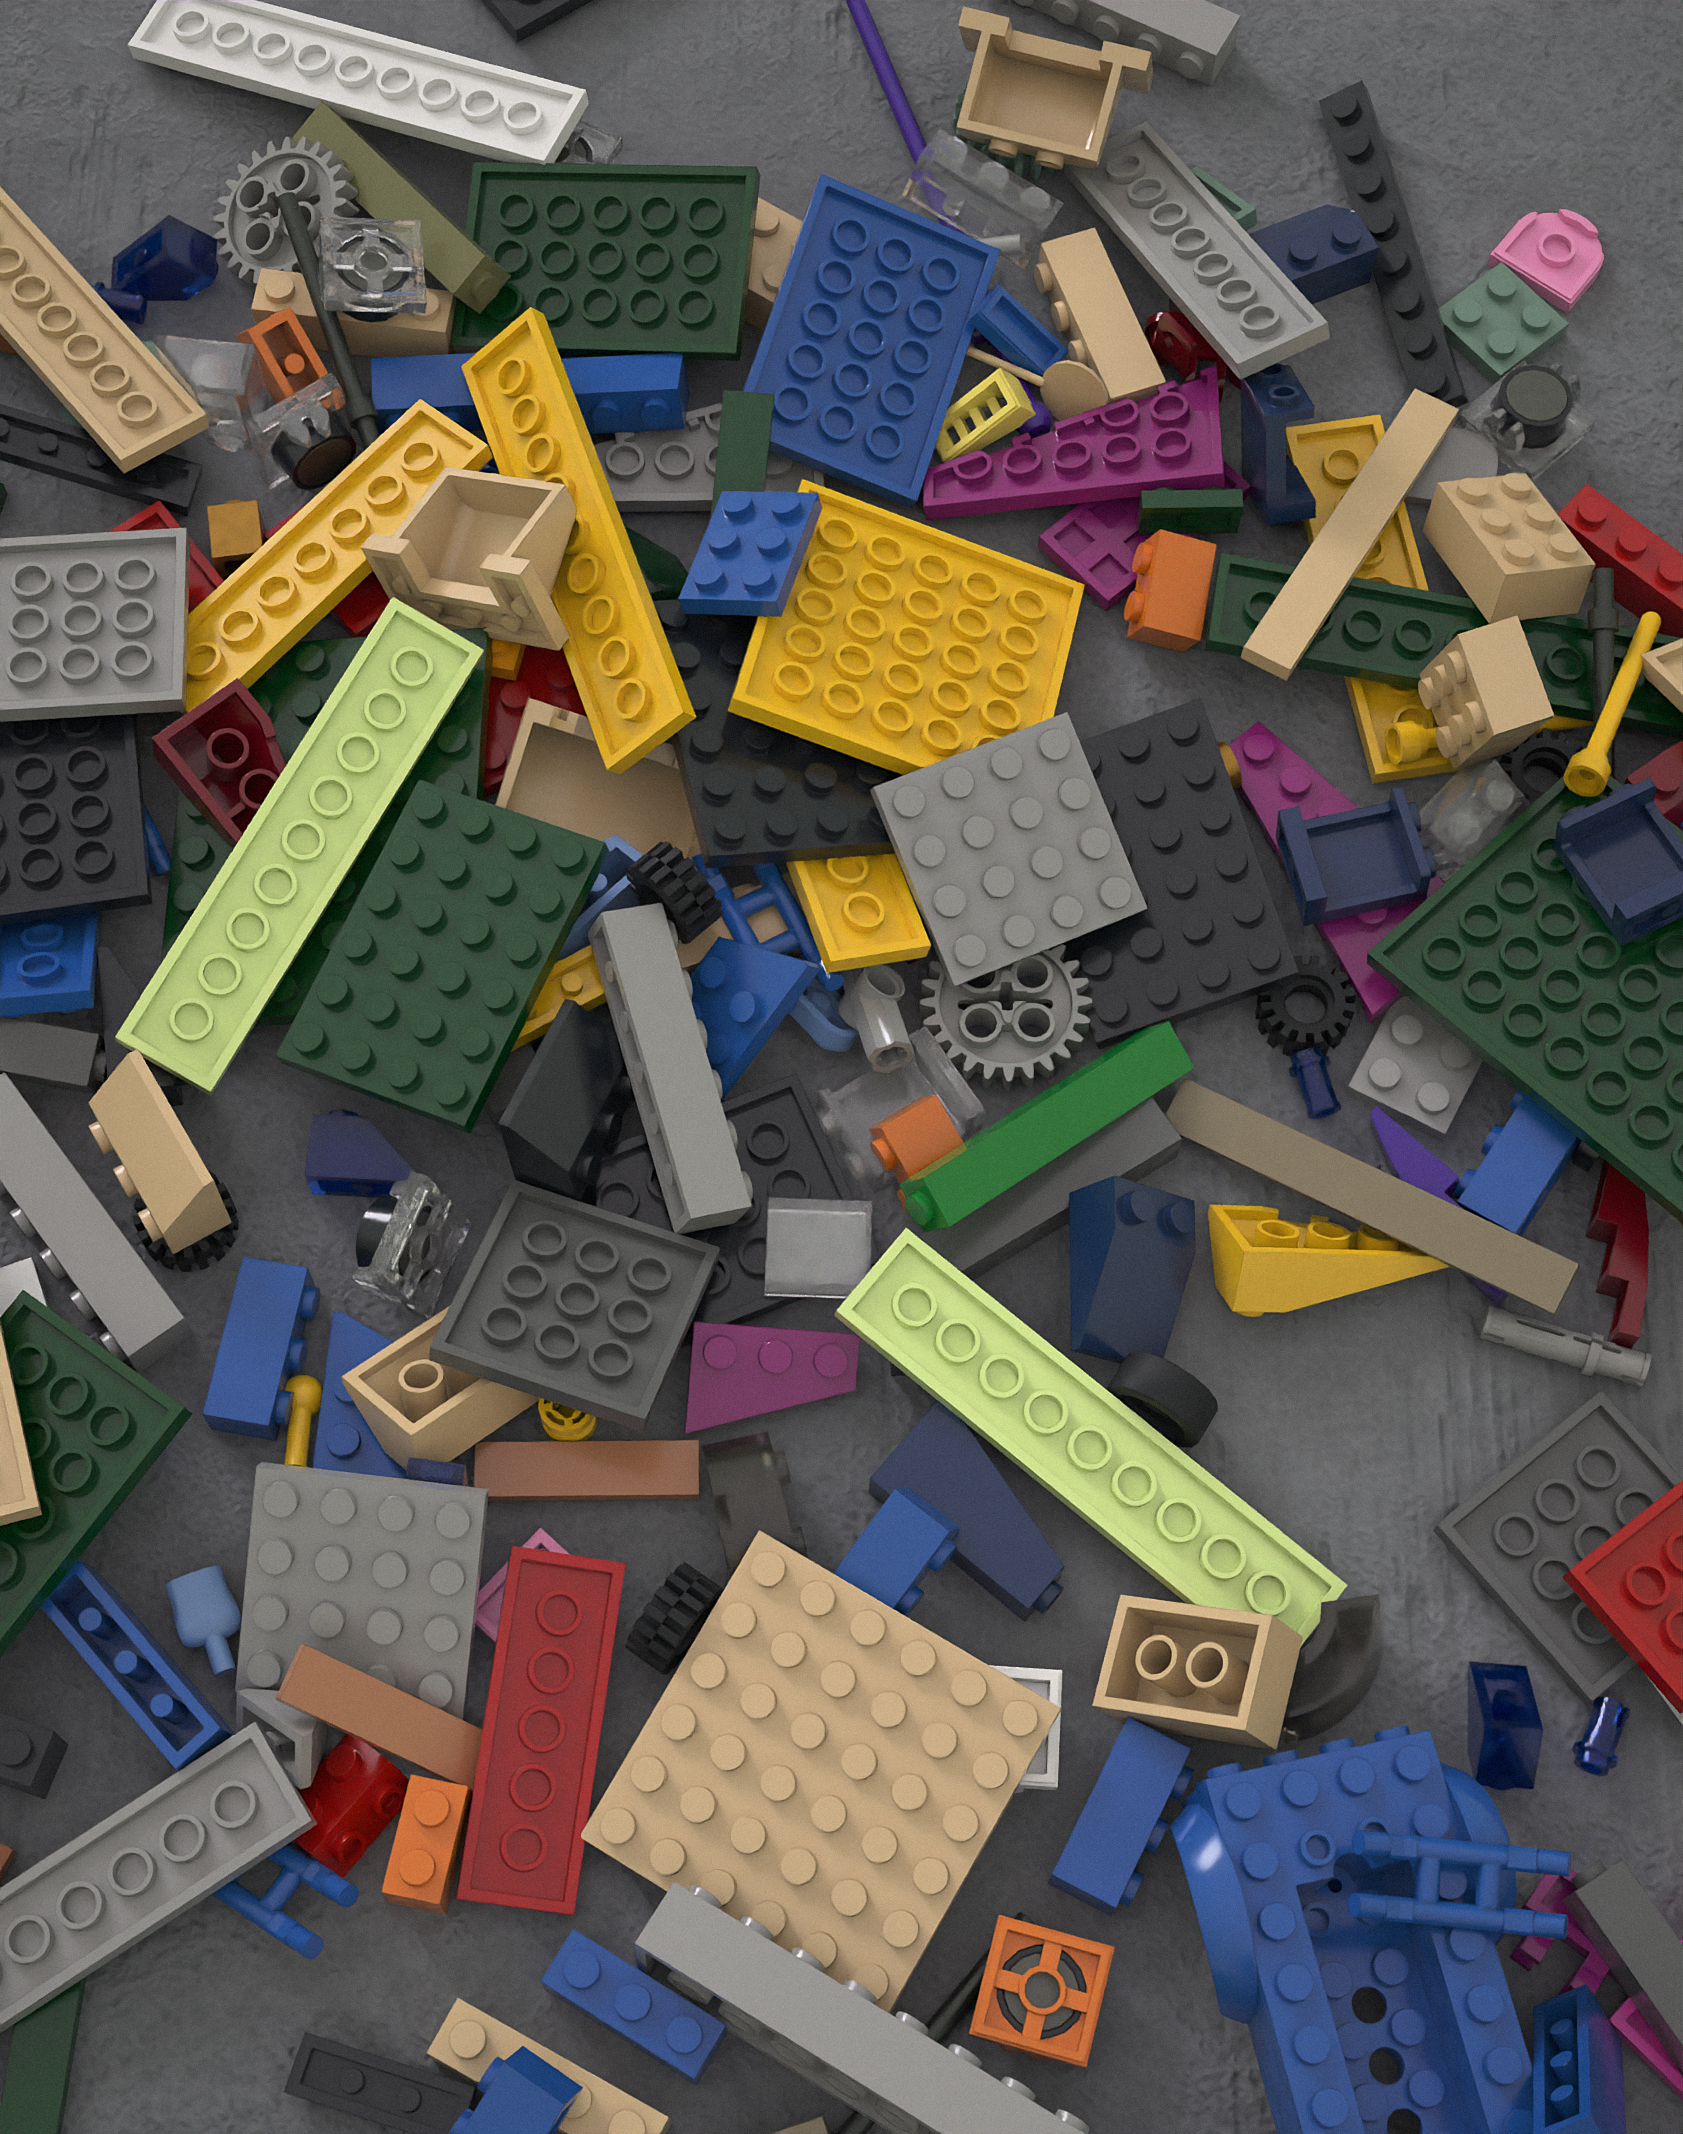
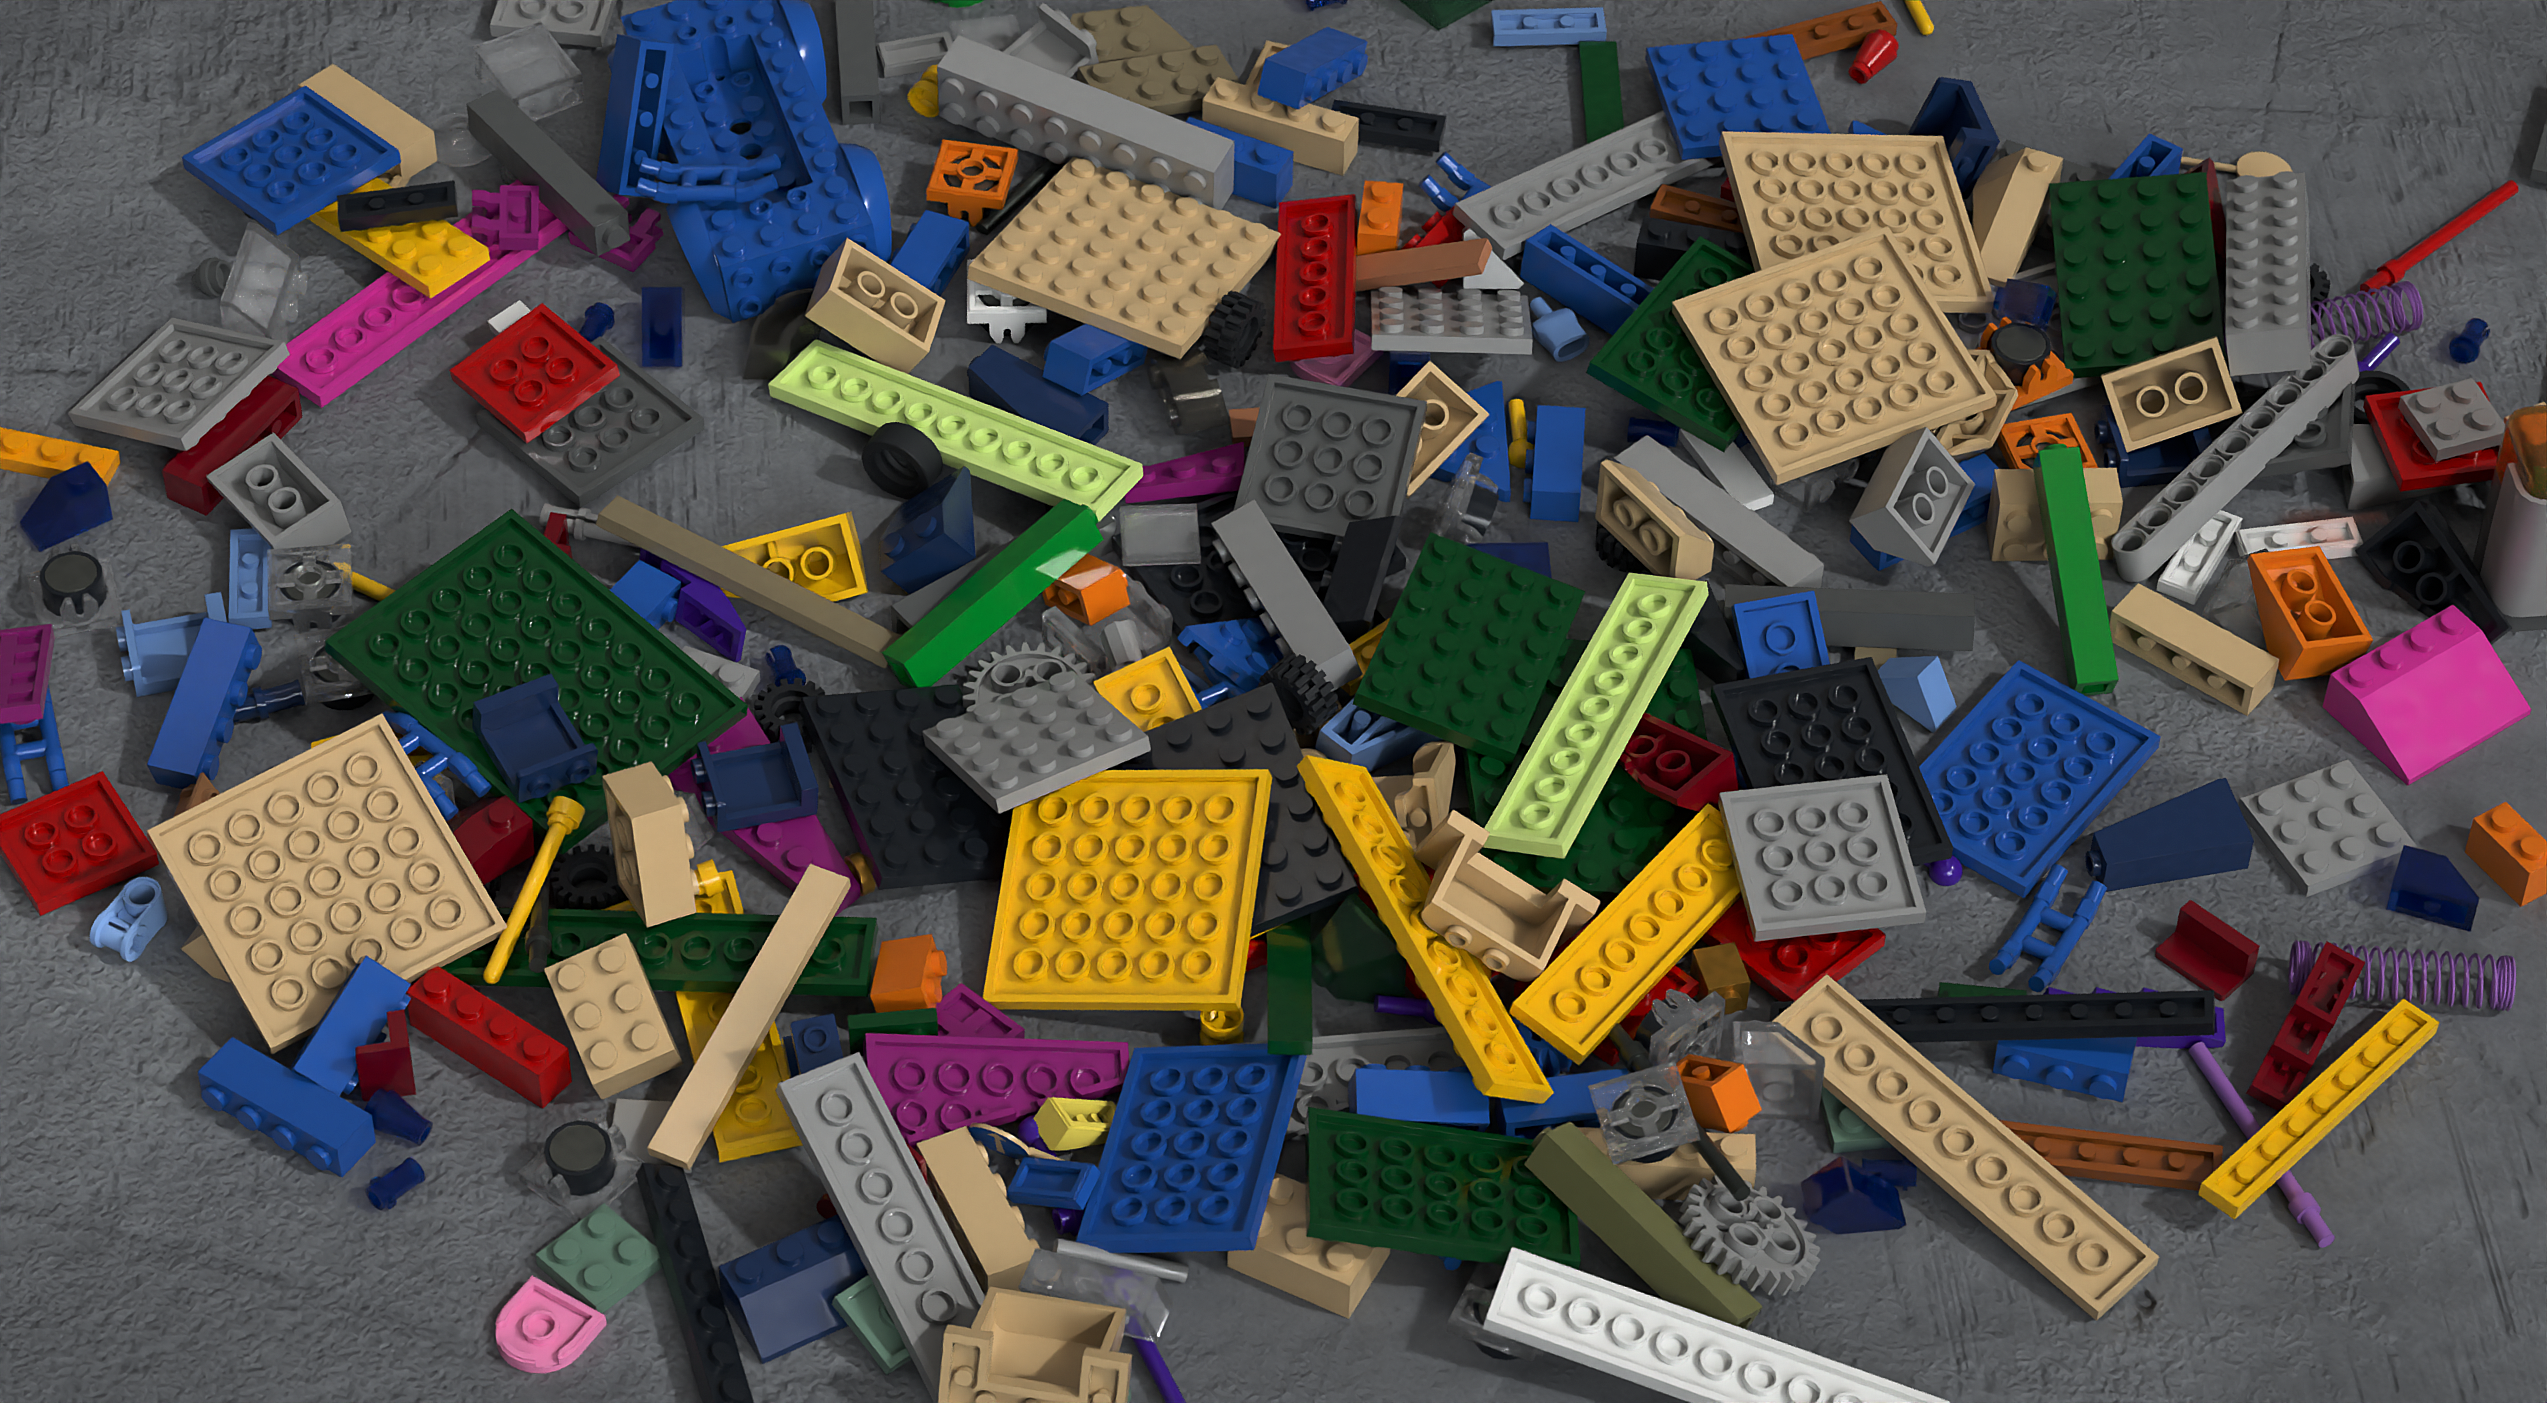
camera: 175 degrees right, 20 degrees down
blue plate [678,491,822,617] -> none

